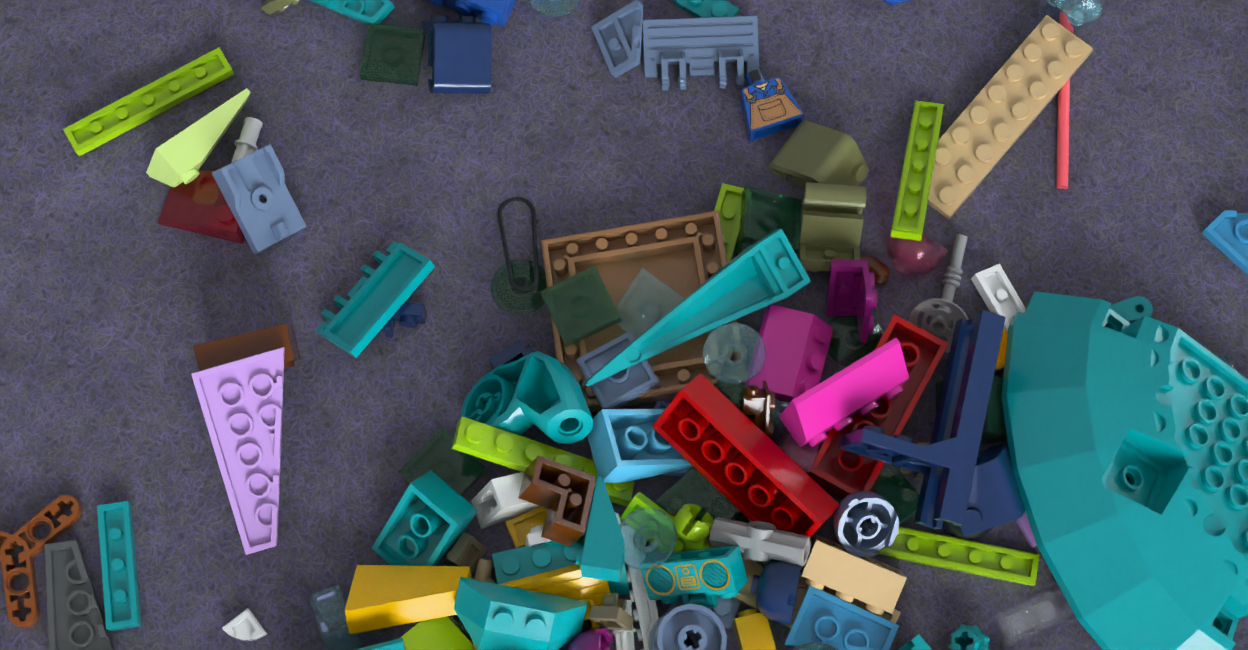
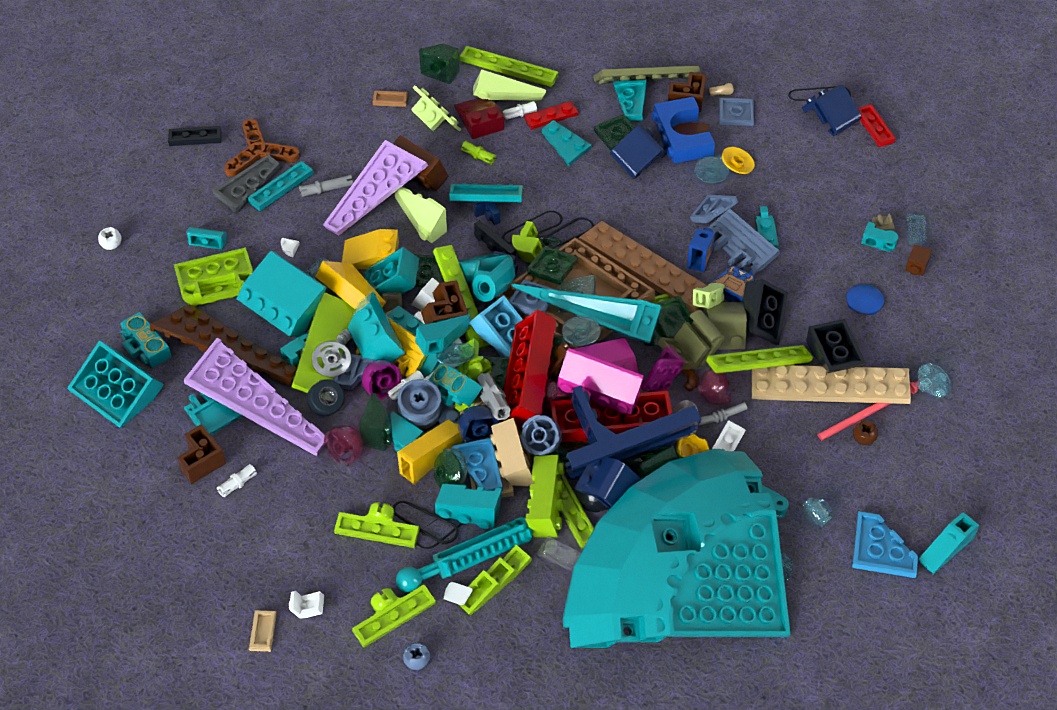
camera: 55 degrees right, 20 degrees down
sand blue piece [212,144,307,254] -> none
dark tan tile [589,593,634,631] -> none
none -> light grey pin [299,174,353,197]
none -> yellow slope [342,229,399,269]
none -> medium nougat tile [372,91,408,107]
none -> yellowish green wedge [394,187,447,243]
none -> yellowish green bracket [411,86,462,131]
none -> clear green slope [419,43,460,84]
none -> lime pin [461,141,496,165]
none -> black plate [474,220,516,256]
none -> black piece [502,210,563,244]
none -> lime brick [512,221,544,264]
none -> red plate [524,101,578,130]
none -> lime wedge [525,455,565,538]
none -> teal wing [542,120,592,167]
none -> medium nougat plate [579,221,707,313]
none -> blue torso [687,228,715,272]
none -> yellowish green leg [693,283,725,309]
none -> black slope [743,279,788,345]
none -> clear light blue head [802,497,833,528]
none -> black slope [806,319,866,373]
none -> reddish brown piece [853,420,878,445]

